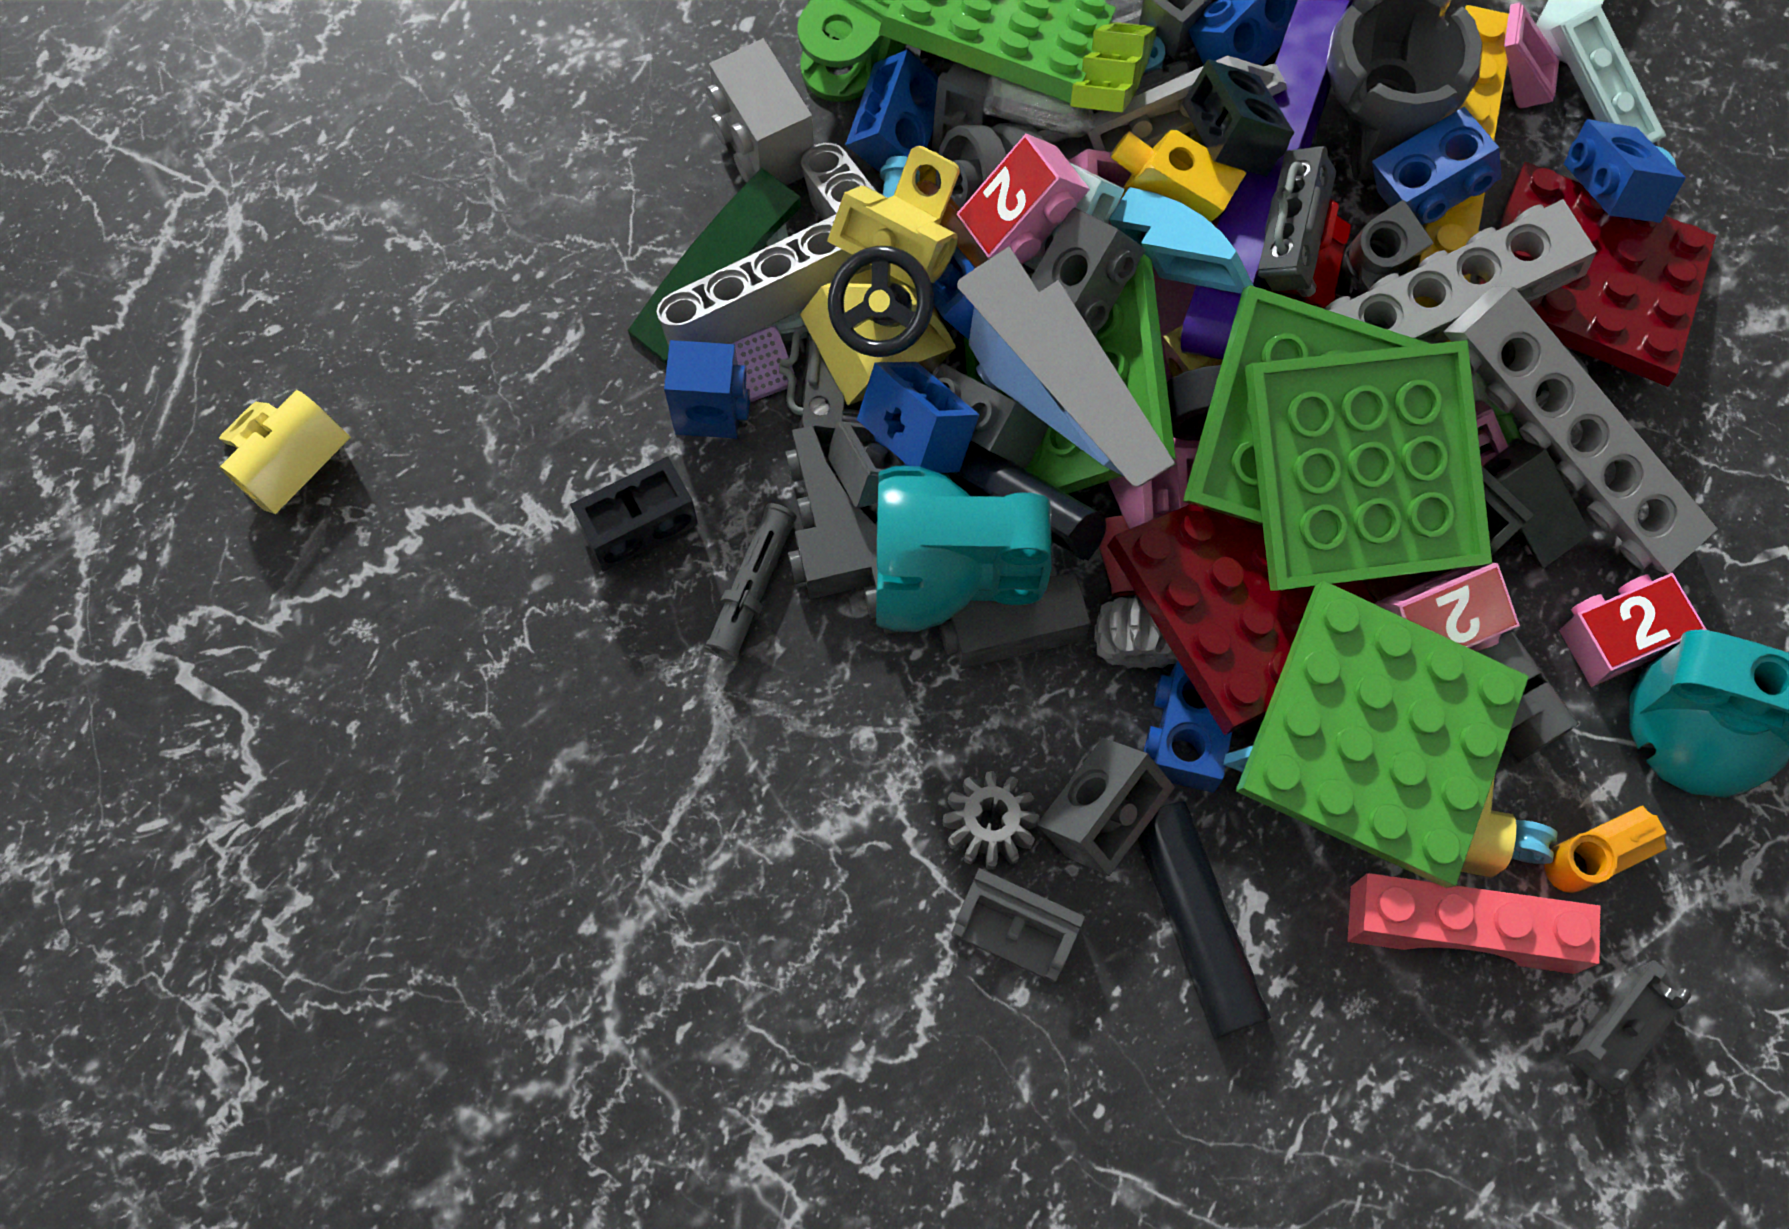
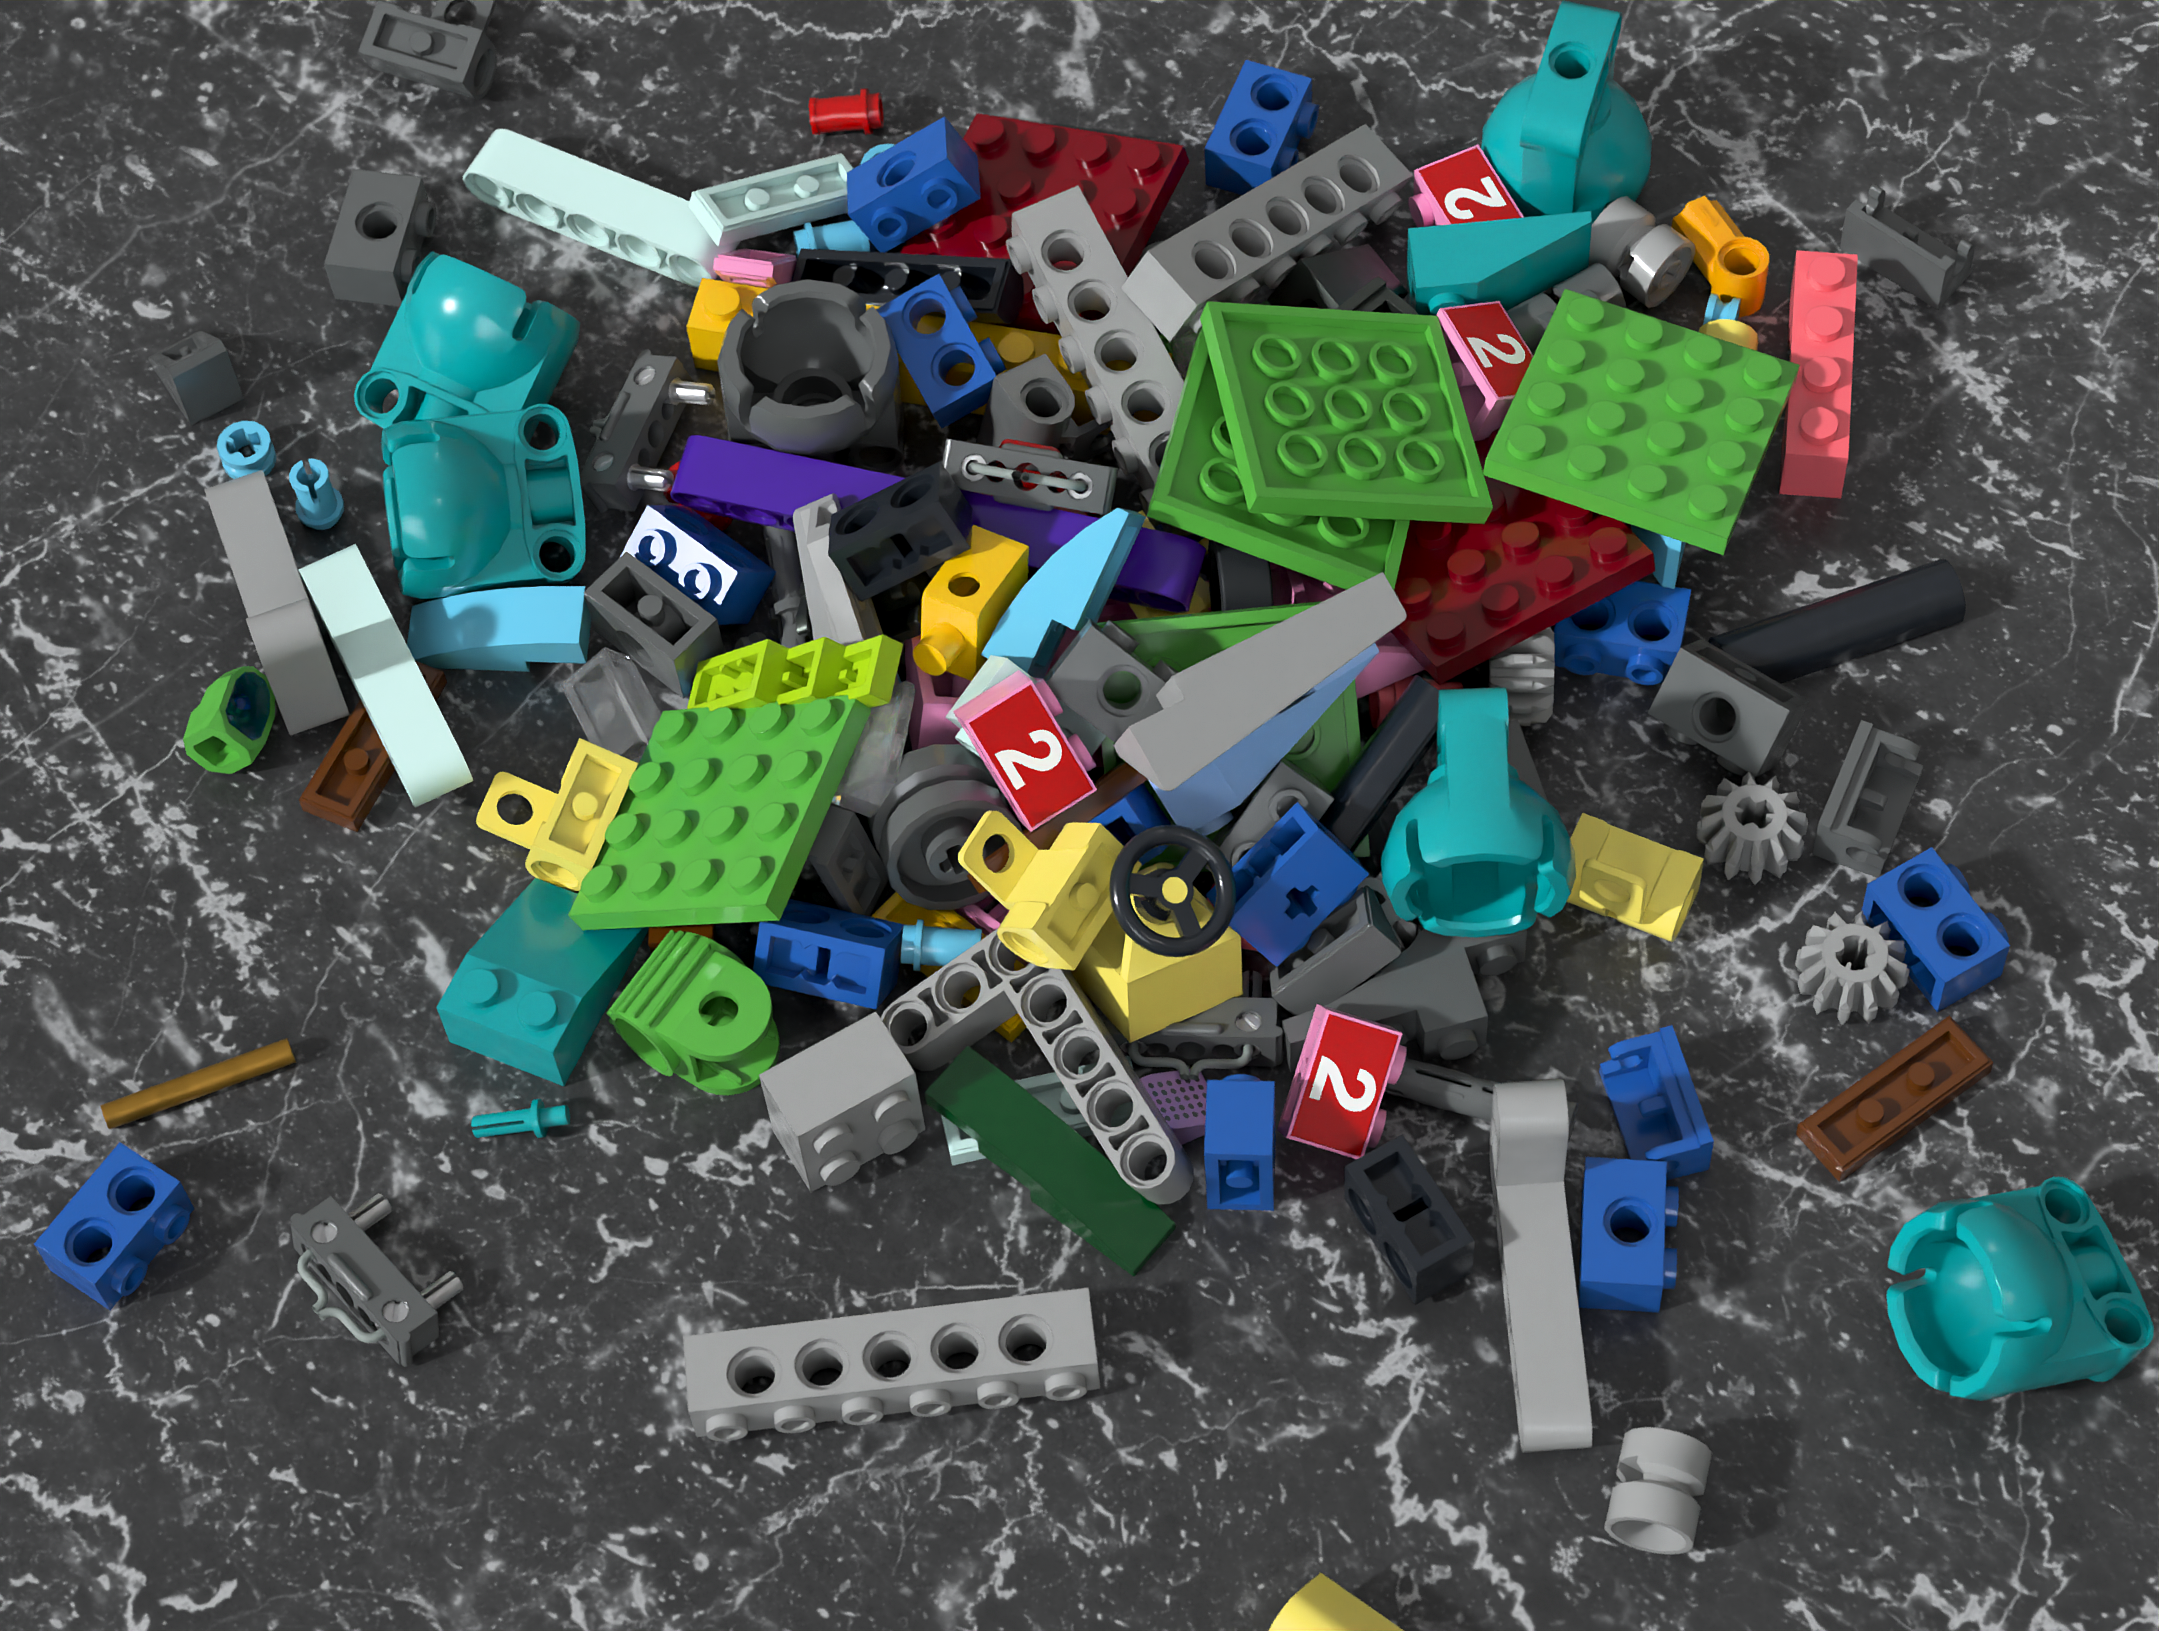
camera: 85 degrees left, 10 degrees down
none -> light grey brick [683,1288,1100,1441]
none -> black brick [791,249,1024,324]
none -> medium azure pin [793,220,870,258]
none -> red pin [809,88,884,135]
none -> blue brick [1204,60,1319,195]
none -> brick [1277,1004,1407,1159]
none -> teal slope [1406,211,1592,316]
none -> light grey beam [1489,1079,1592,1453]
none -> light yellow piece [1566,813,1704,942]
none -> blue brick [1578,1157,1679,1313]
none -> light grey wheel [1589,196,1695,308]
none -> blue hinge [1599,1025,1714,1180]
none -> light grey wheel [1604,1427,1712,1555]
none -> light grey gear [1795,911,1909,1025]
none -> reddish brown tile [1796,1015,1994,1182]
none -> blue brick [1862,847,2010,1012]
none -> teal piece [1887,1177,2154,1401]

